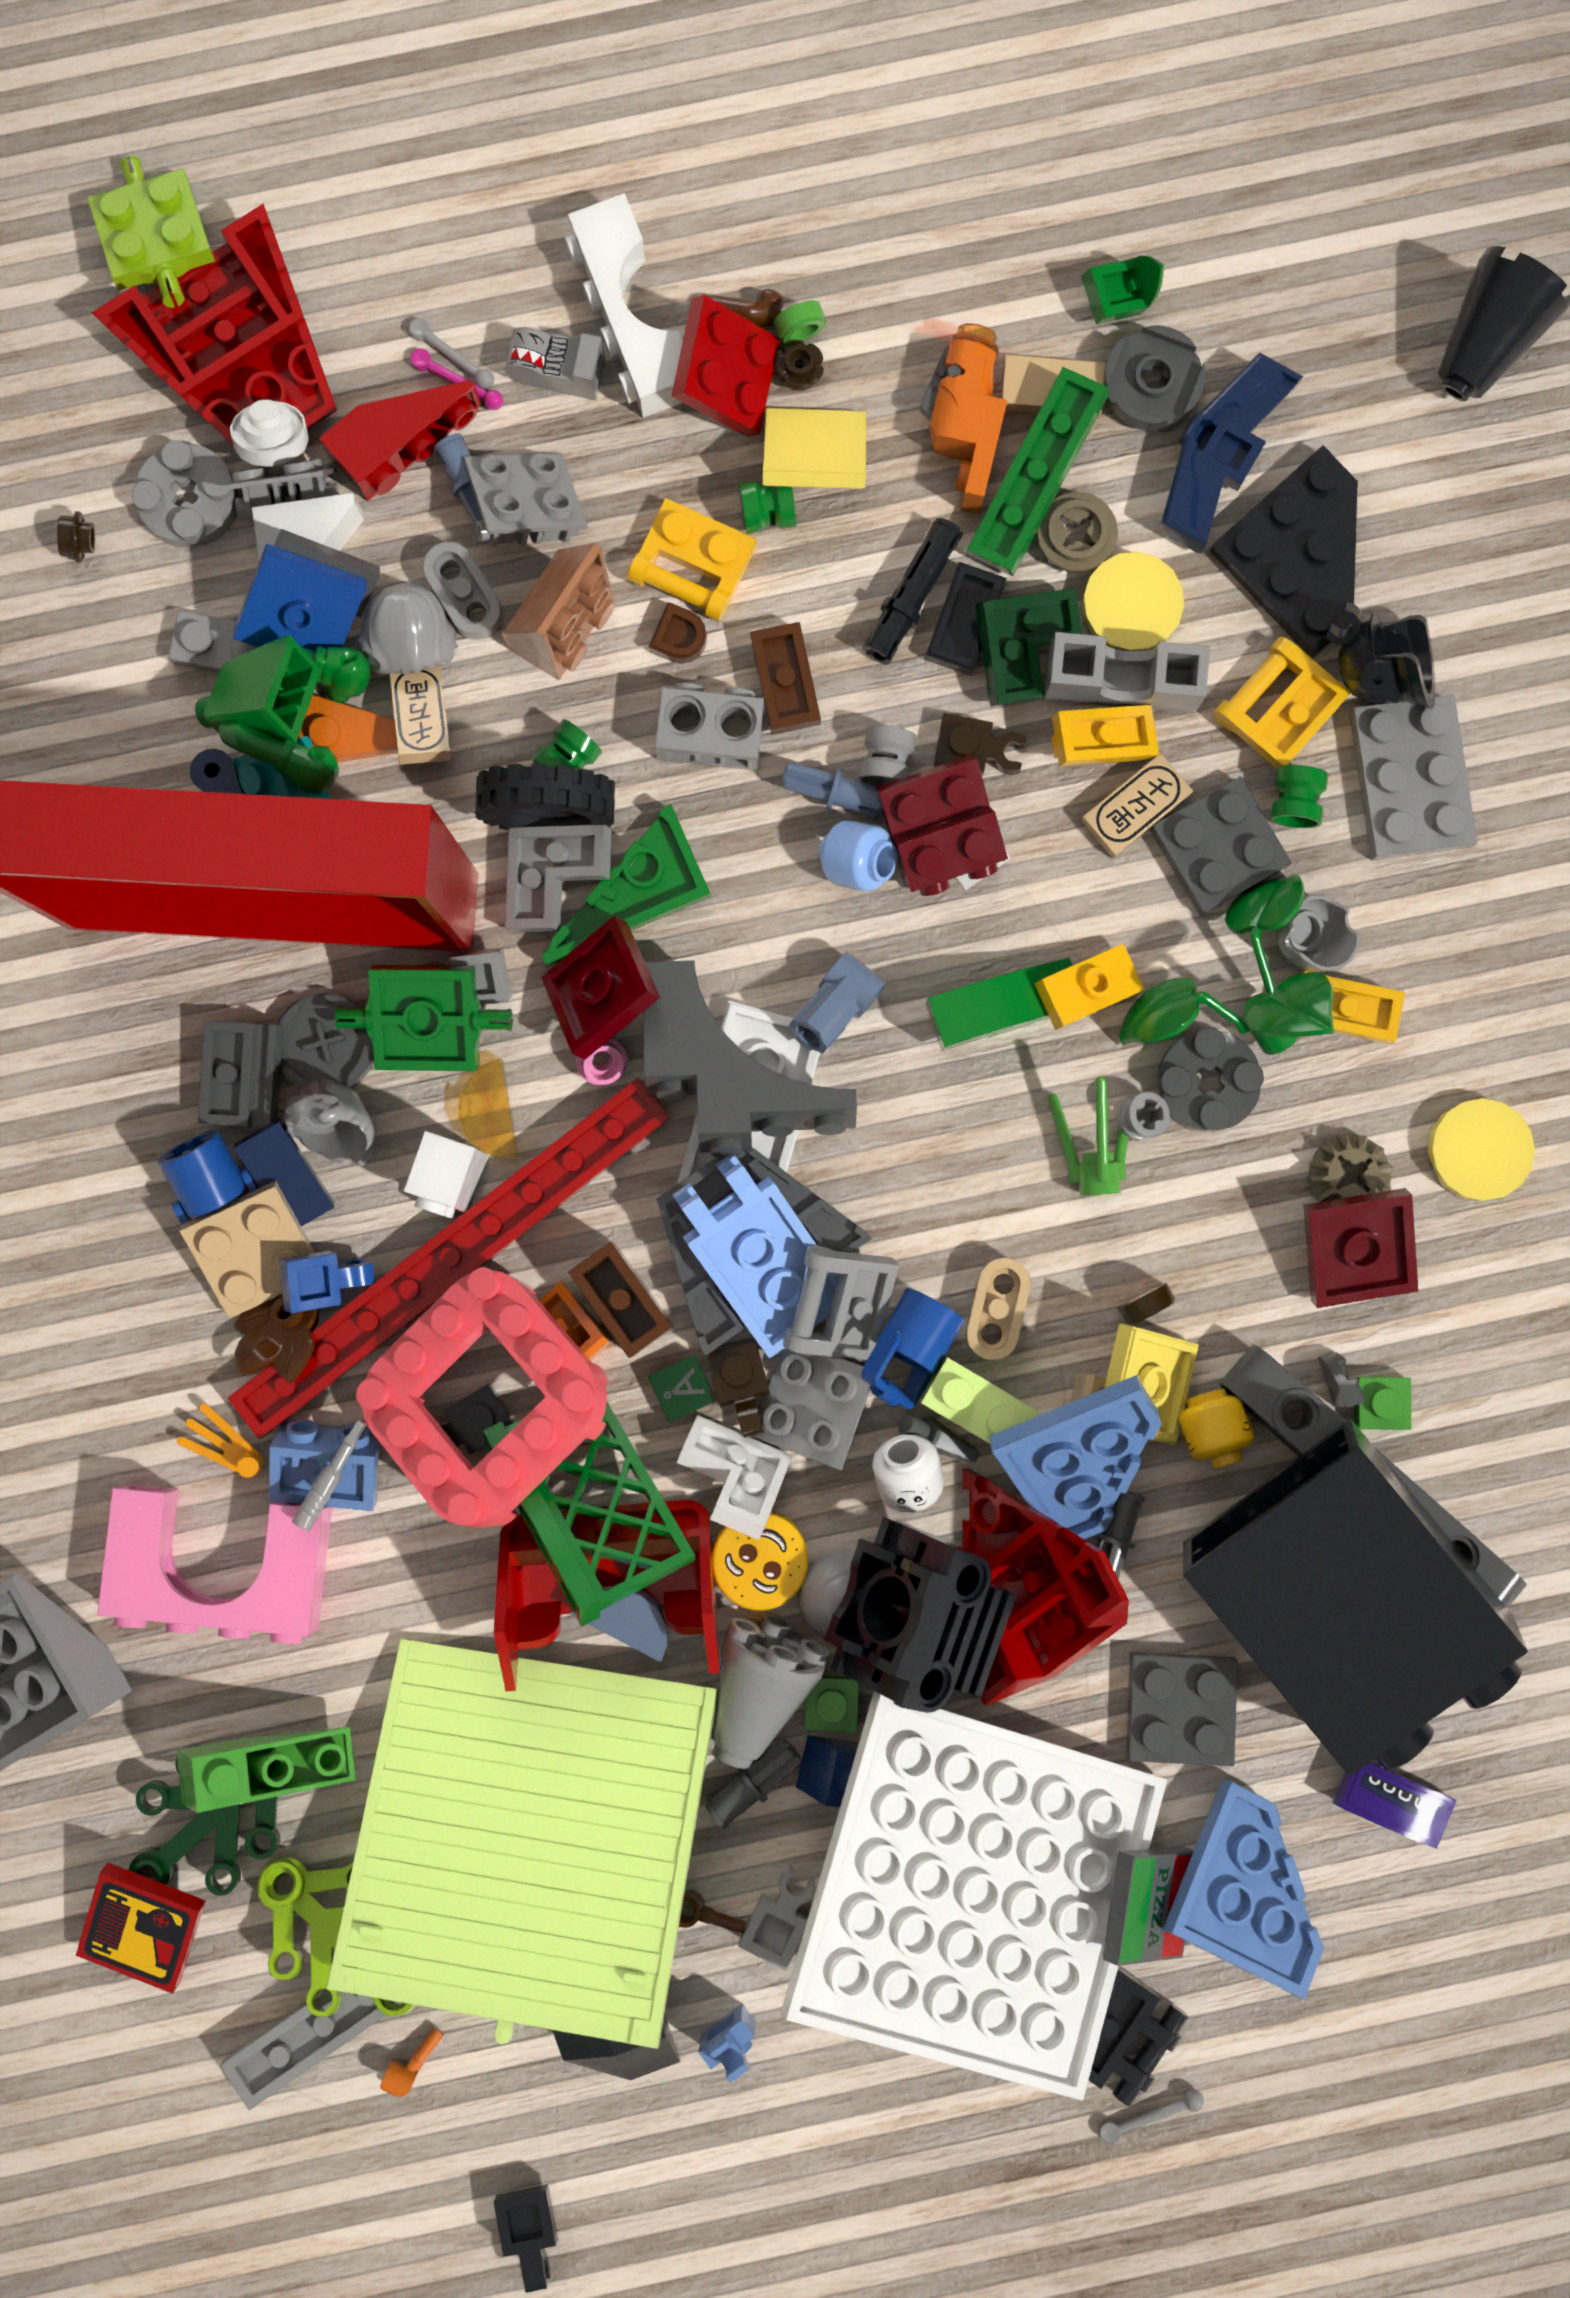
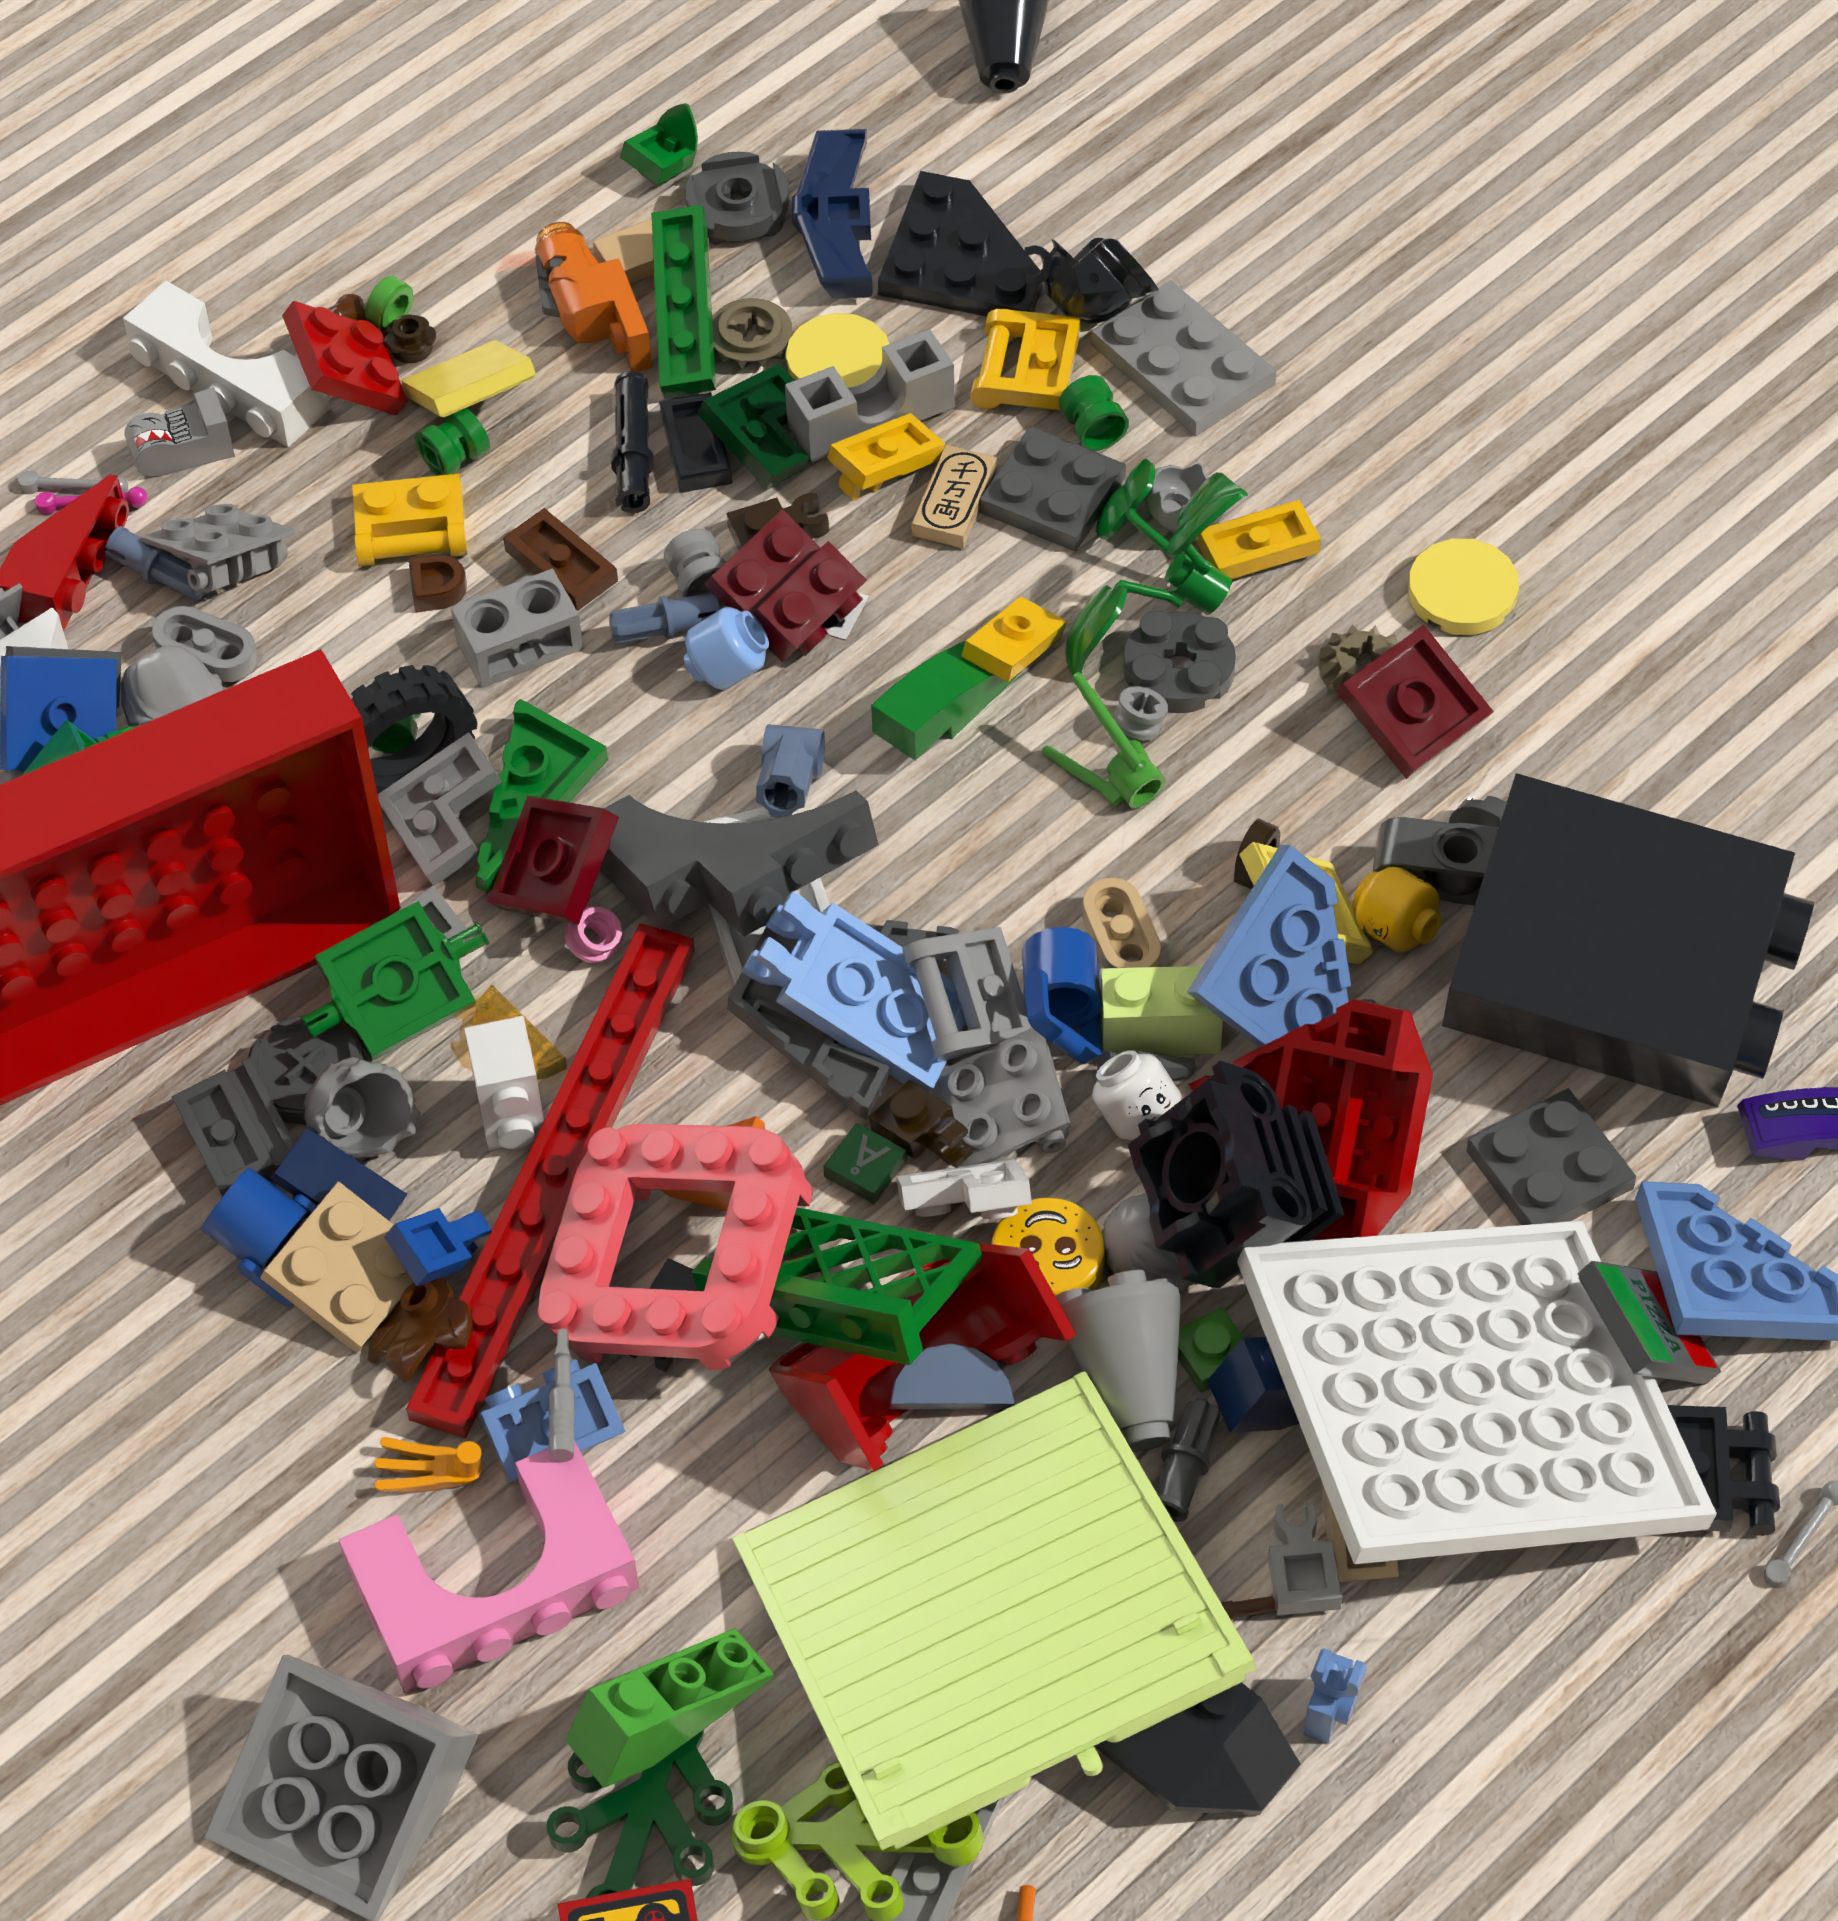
camera: 30 degrees left, 30 degrees down
nougat slope [502,543,615,680] -> none
reddish brown brick [568,1241,675,1358] -> none

